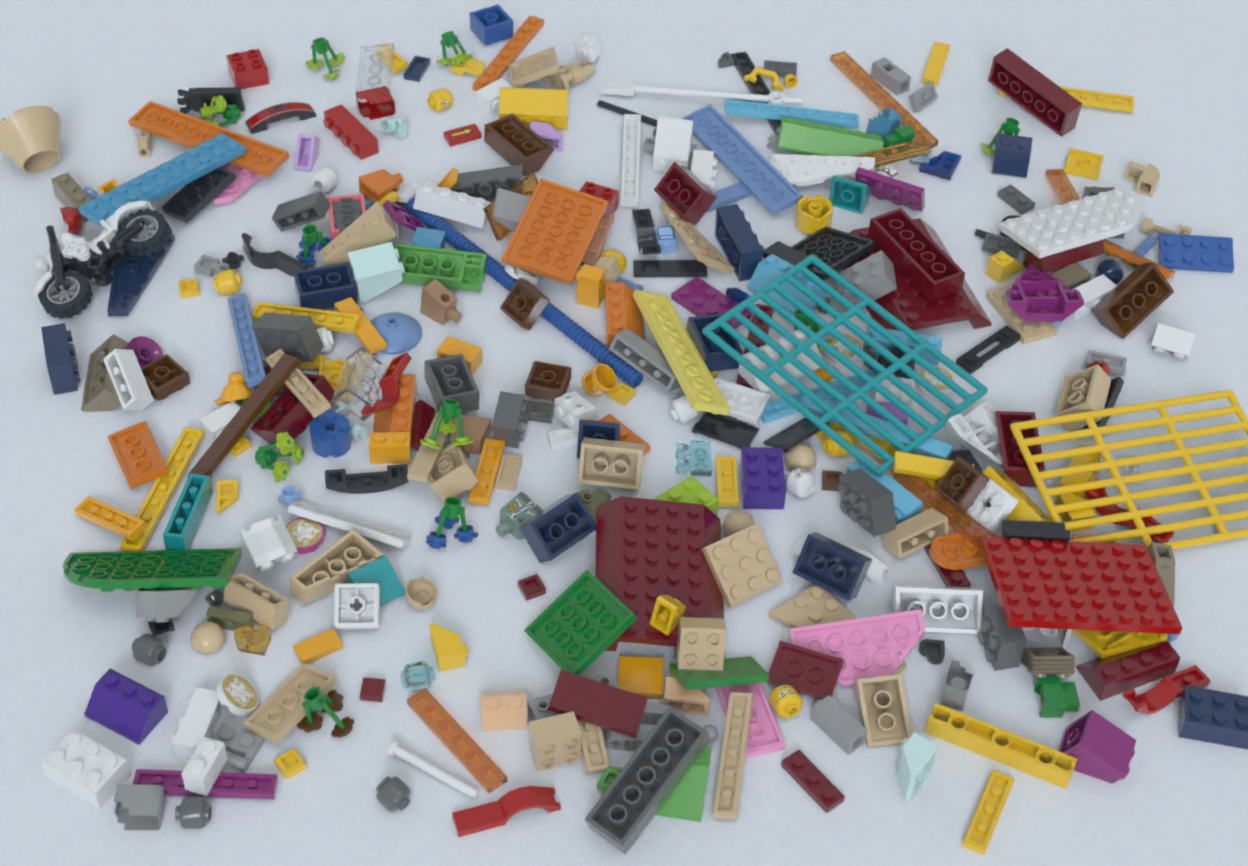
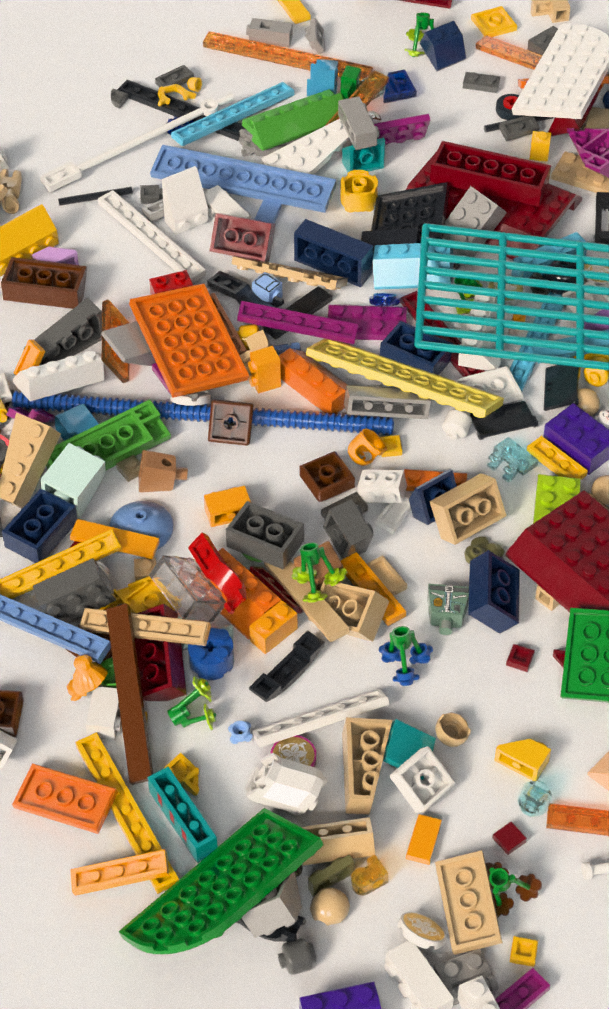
camera: 40 degrees left, 5 degrees up
none -> magenta plate [237,301,358,344]
none -> light grey brick [338,96,379,150]

